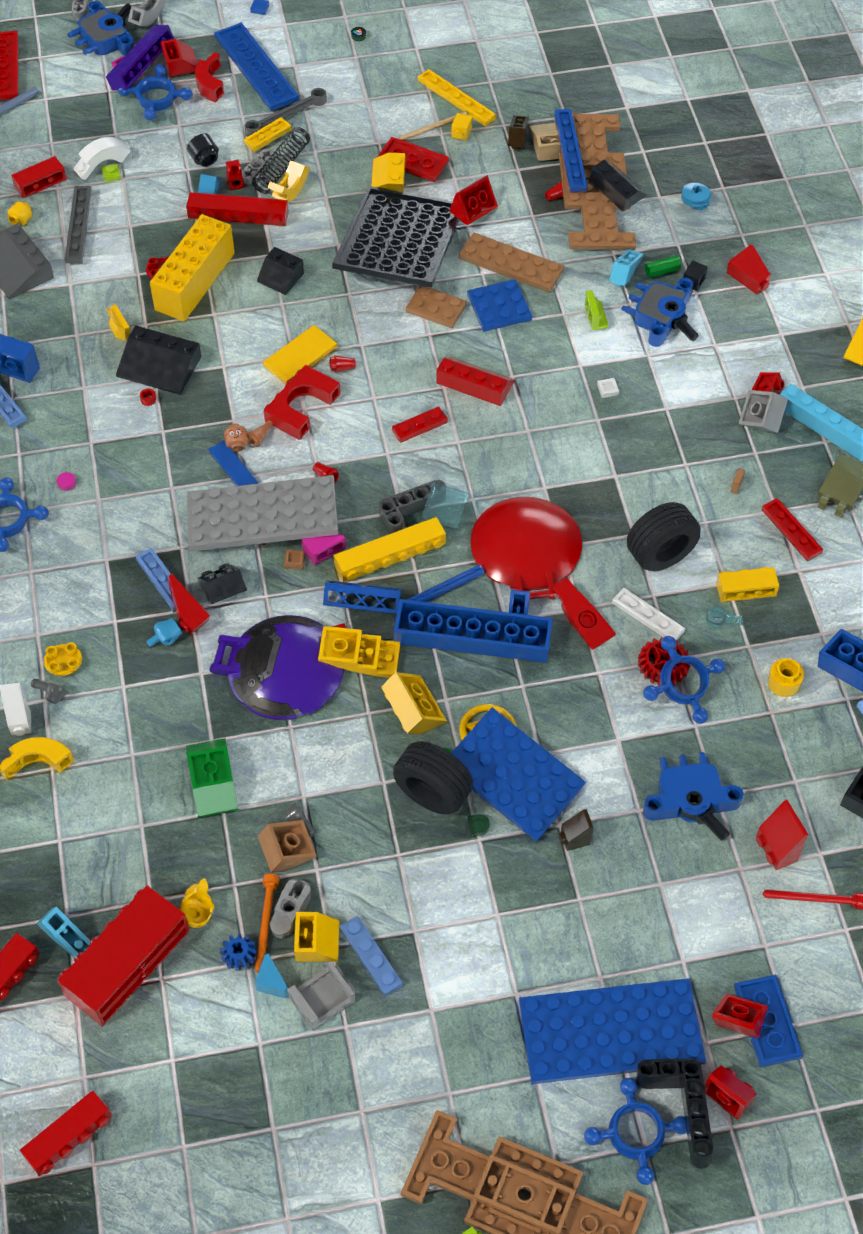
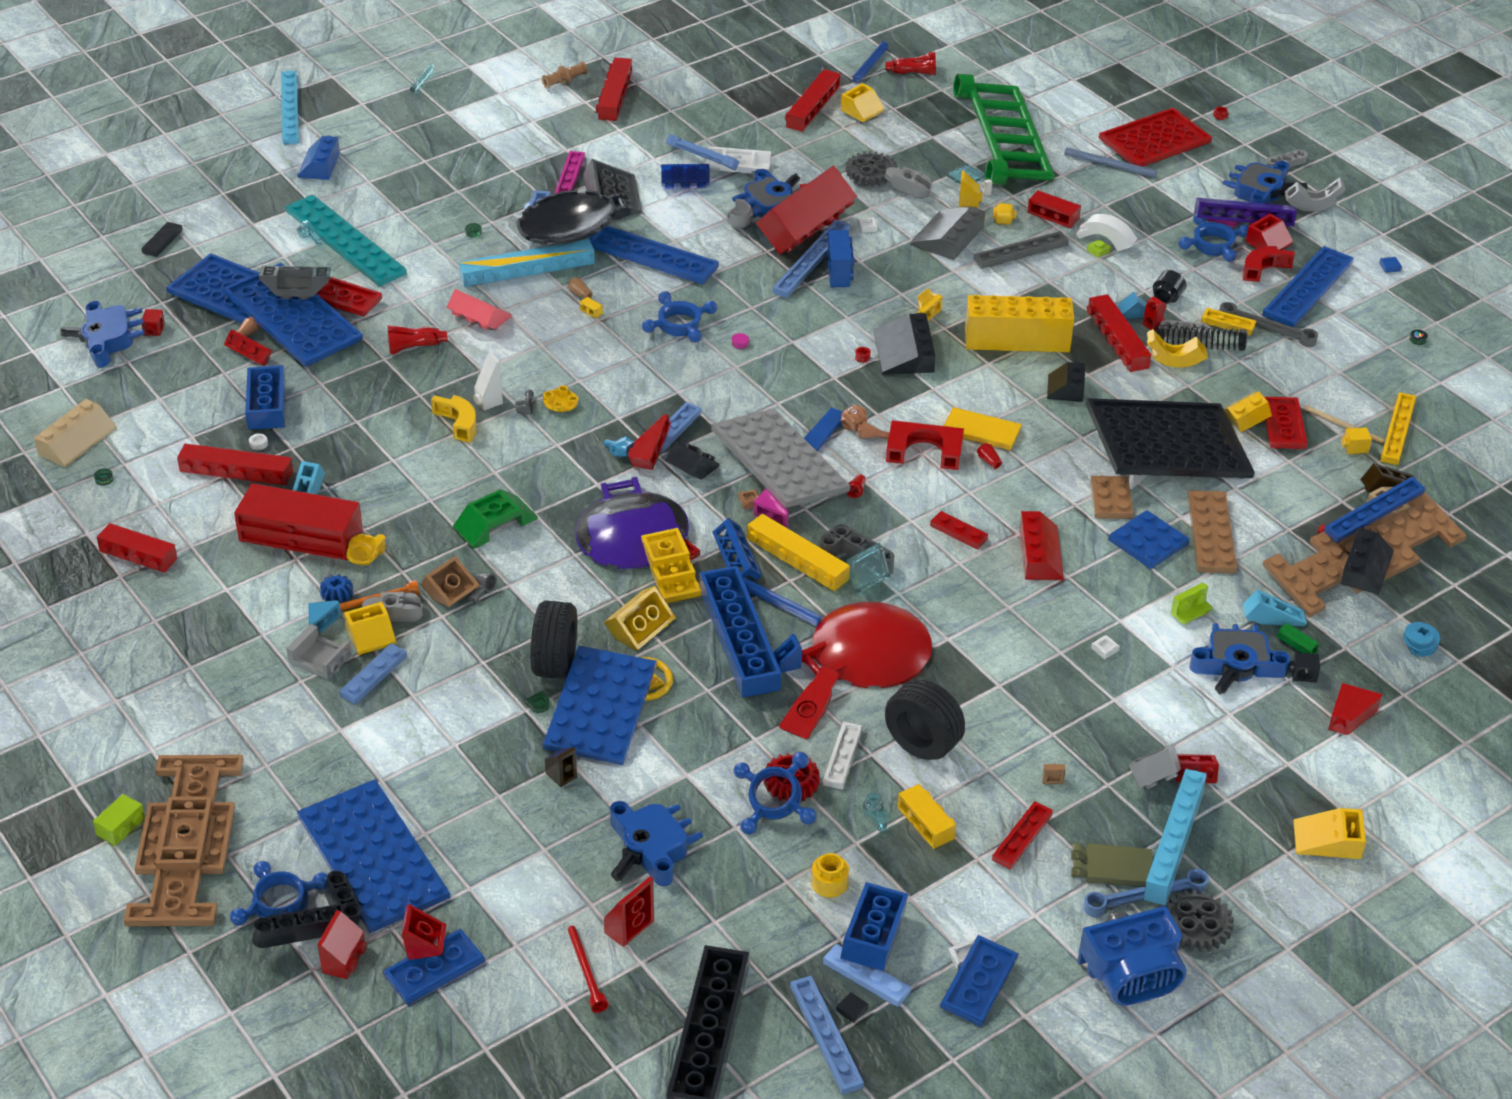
camera: 65 degrees right, 15 degrees down
red slope [449,175,498,225] -> none

